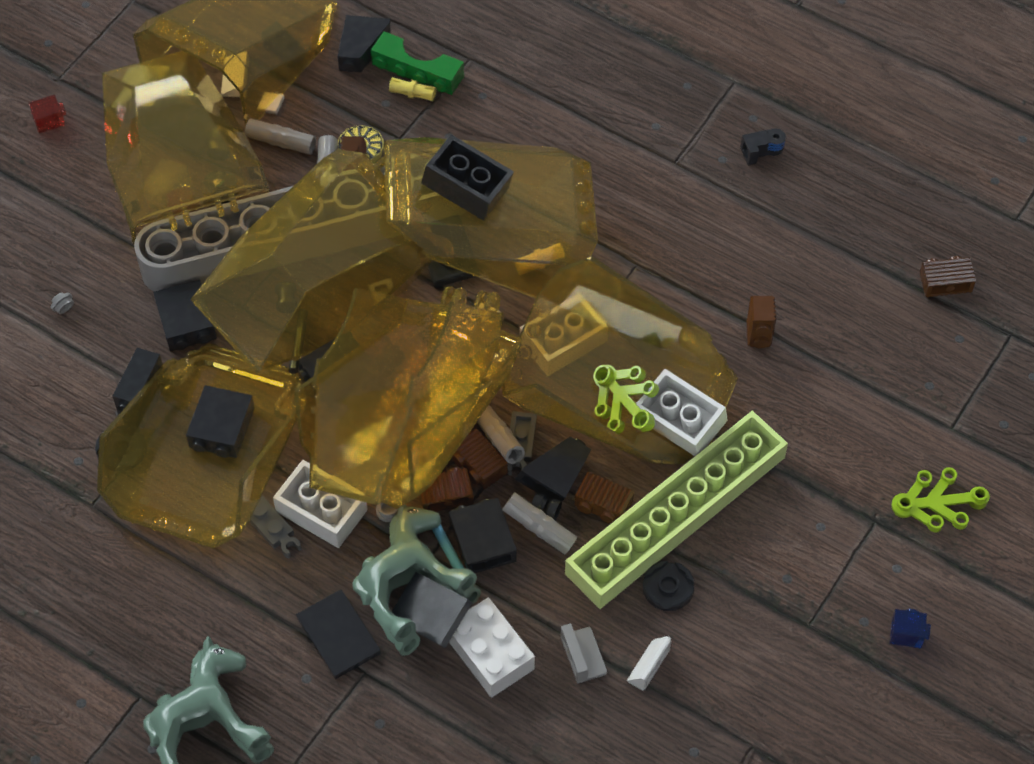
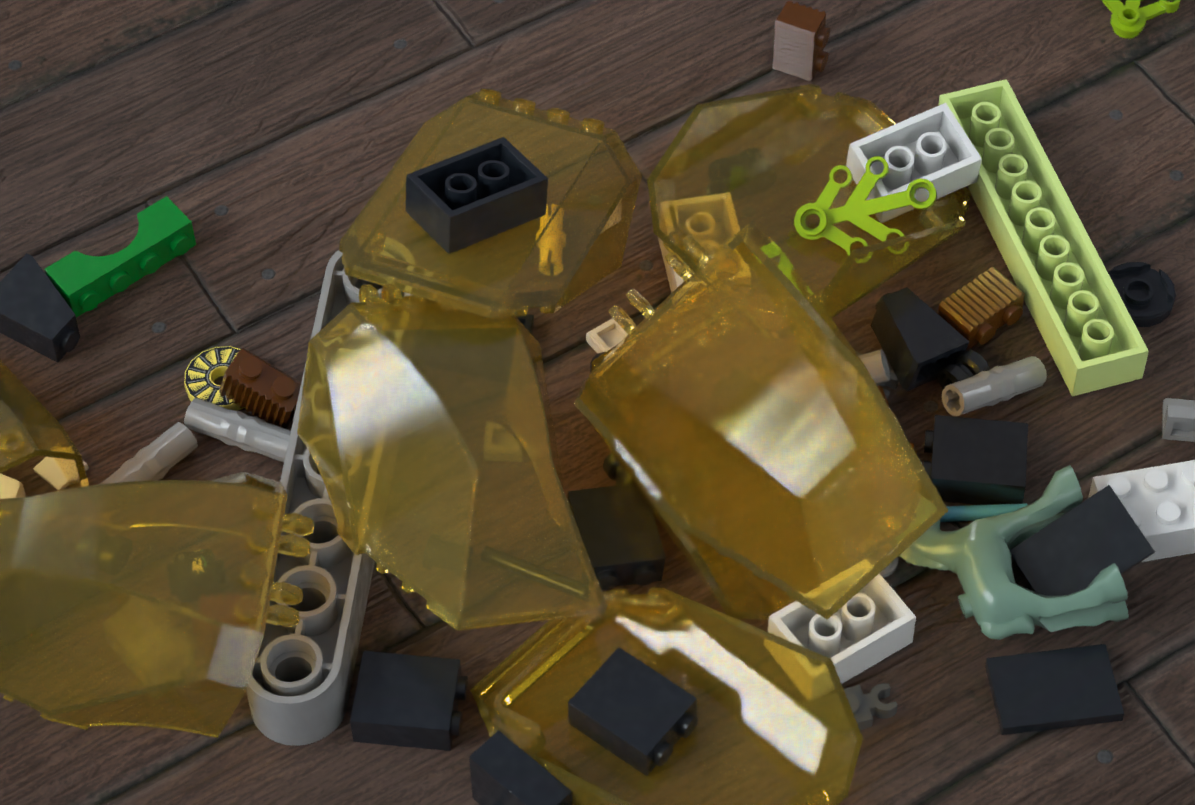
camera: 65 degrees left, 5 degrees down
light yellow pin [389,77,436,102] -> none

